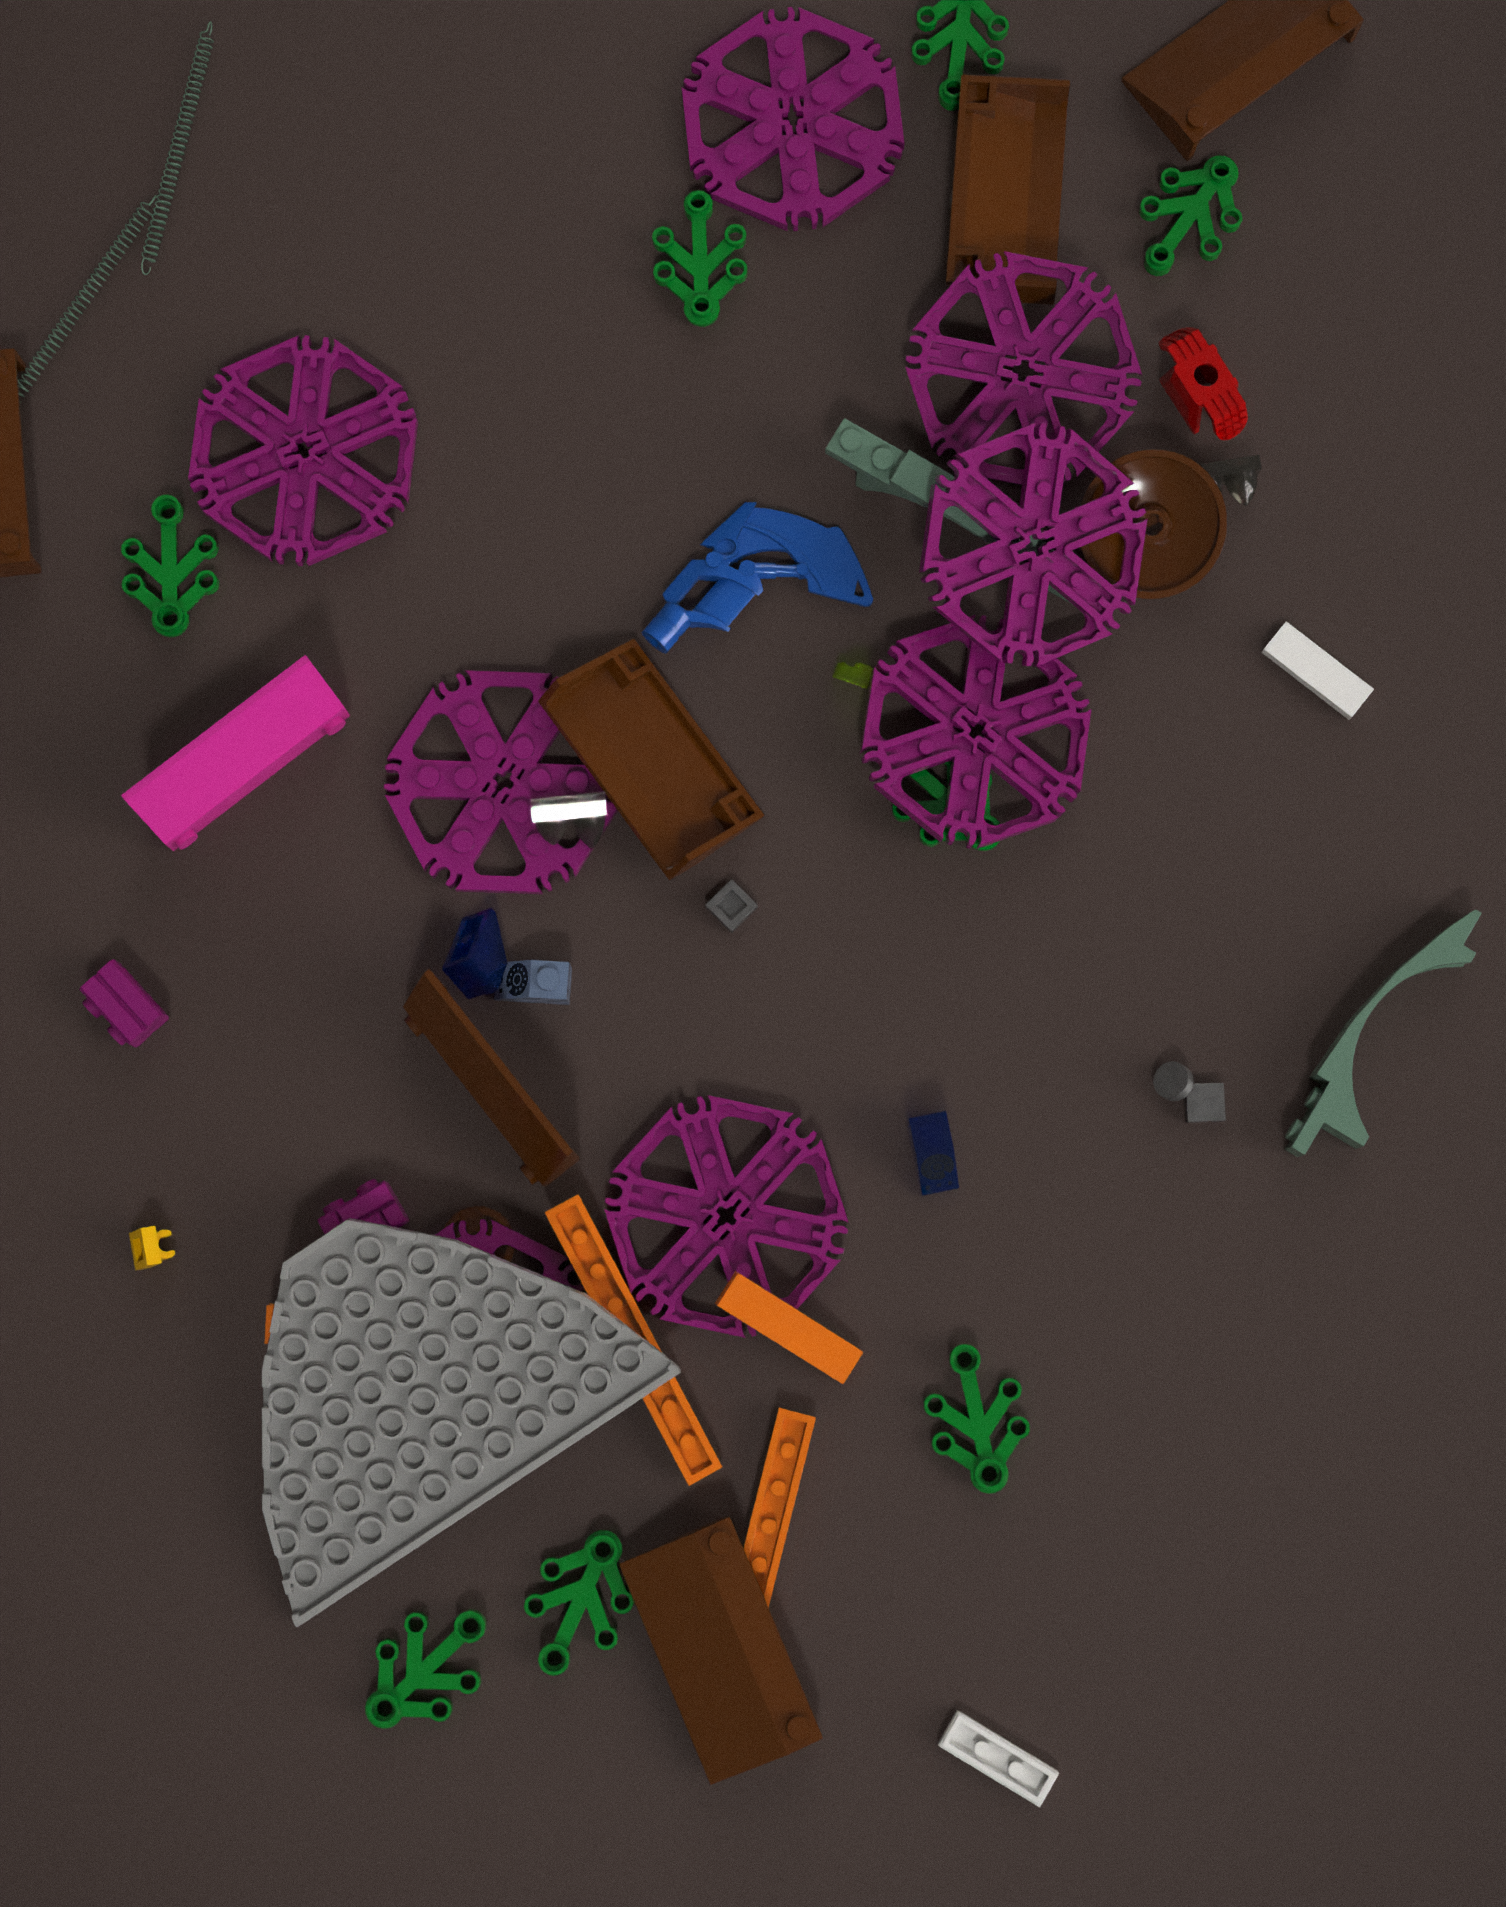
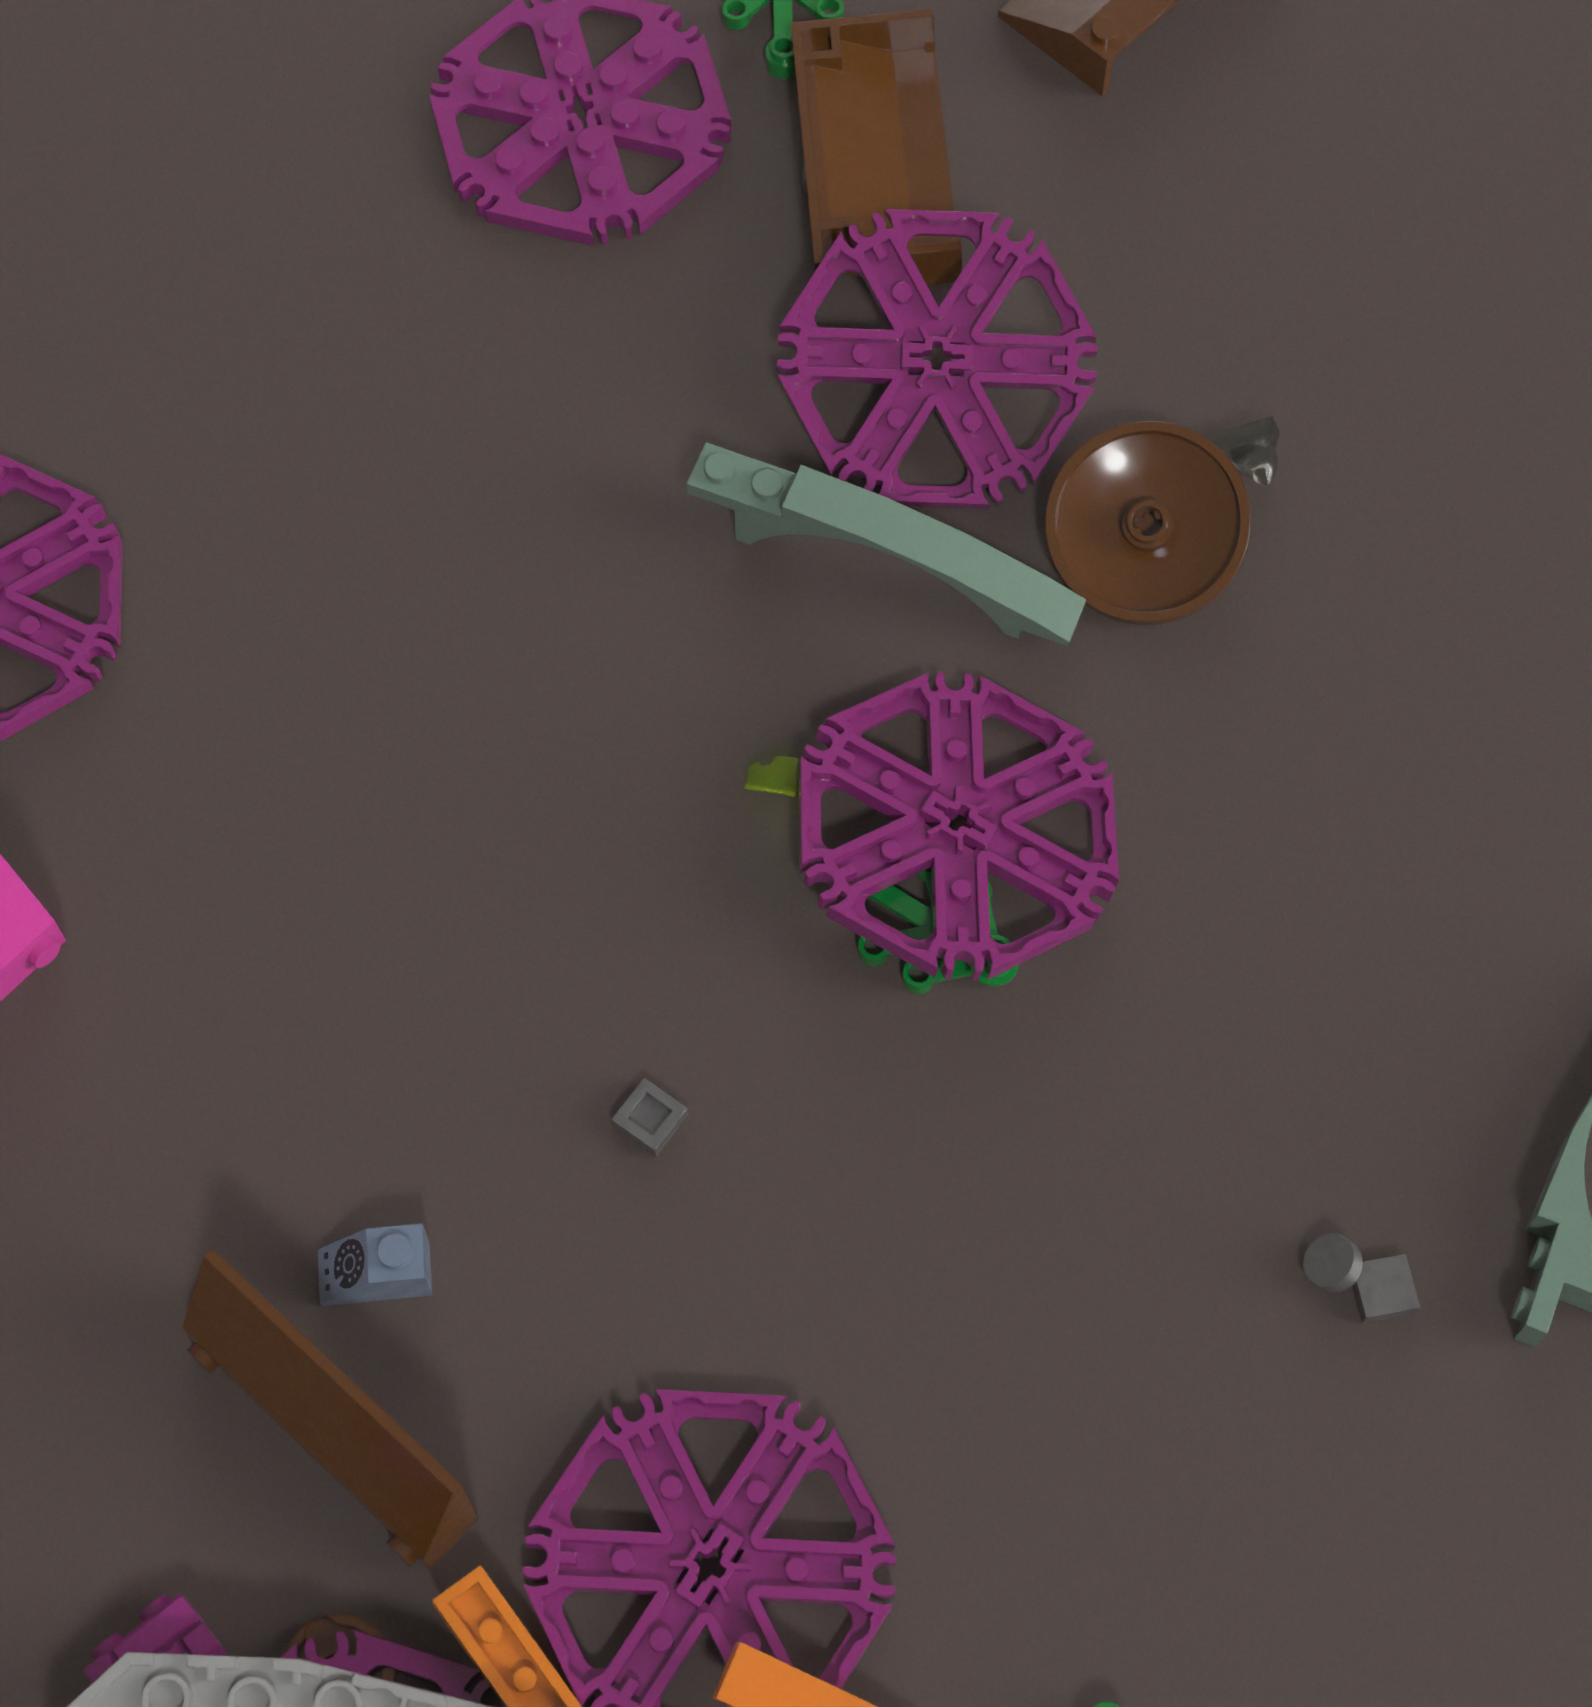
camera: 10 degrees left, 15 degrees down
magenta plate [384,670,618,894] -> none
clear blue slope [442,907,508,1000] -> none
clear smoke tile [530,792,607,849] -> none
reddish brown slope [538,639,765,881] -> none
blue piece [641,502,873,654] -> none
green plant [652,190,748,327] -> none
clear blue slope [906,1111,959,1196] -> none
magenta plate [919,423,1147,667] -> none
green plant [1139,156,1242,276] -> none
red piece [1158,327,1248,440] -> none
white tile [1261,621,1374,720] -> none

